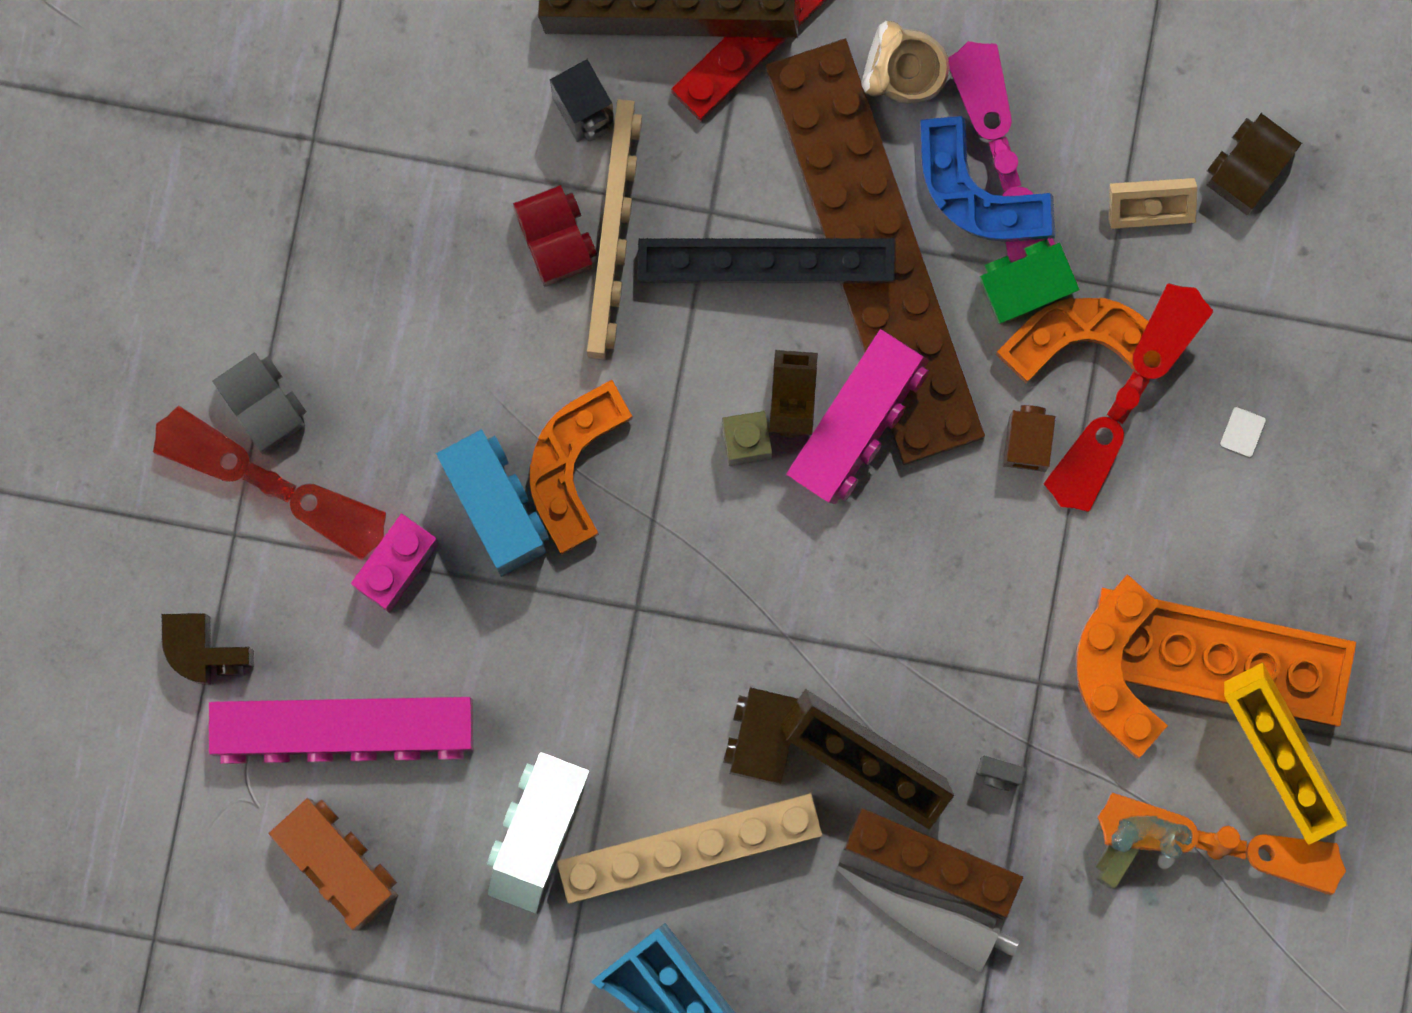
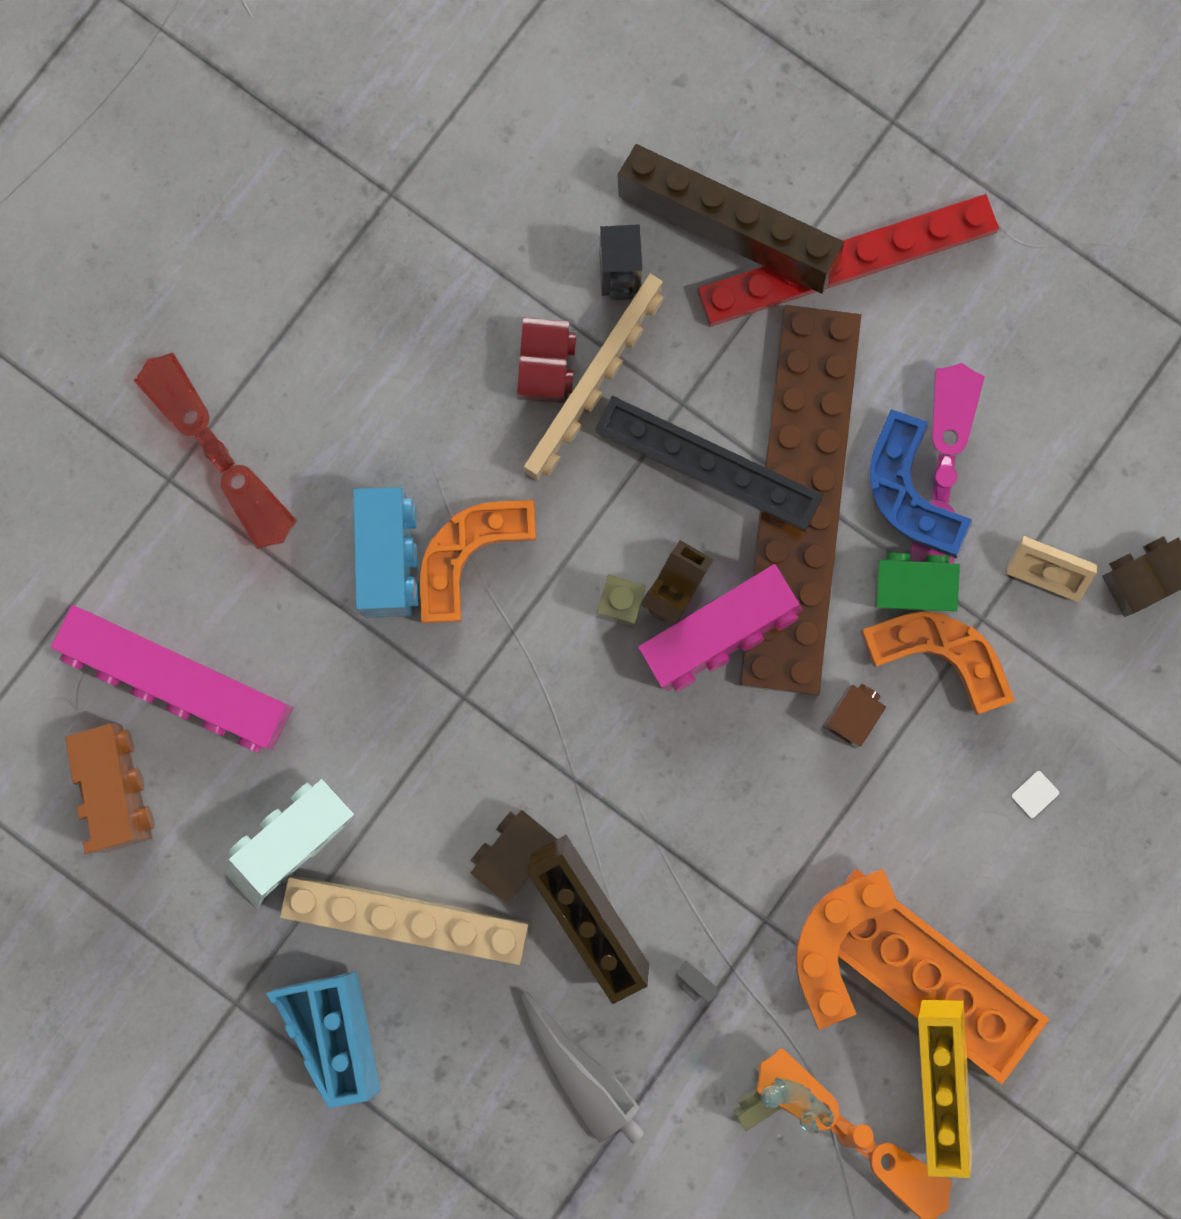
camera: 25 degrees right, 0 degrees up
dark brown brick [161,613,254,685] -> none
dark grey brick [212,352,306,454] -> none
dark pink brick [350,513,440,613] -> none
reddish brown brick [843,808,1024,918] -> none
tan piece [862,21,950,104] -> none
red piece [1044,283,1213,512] -> none

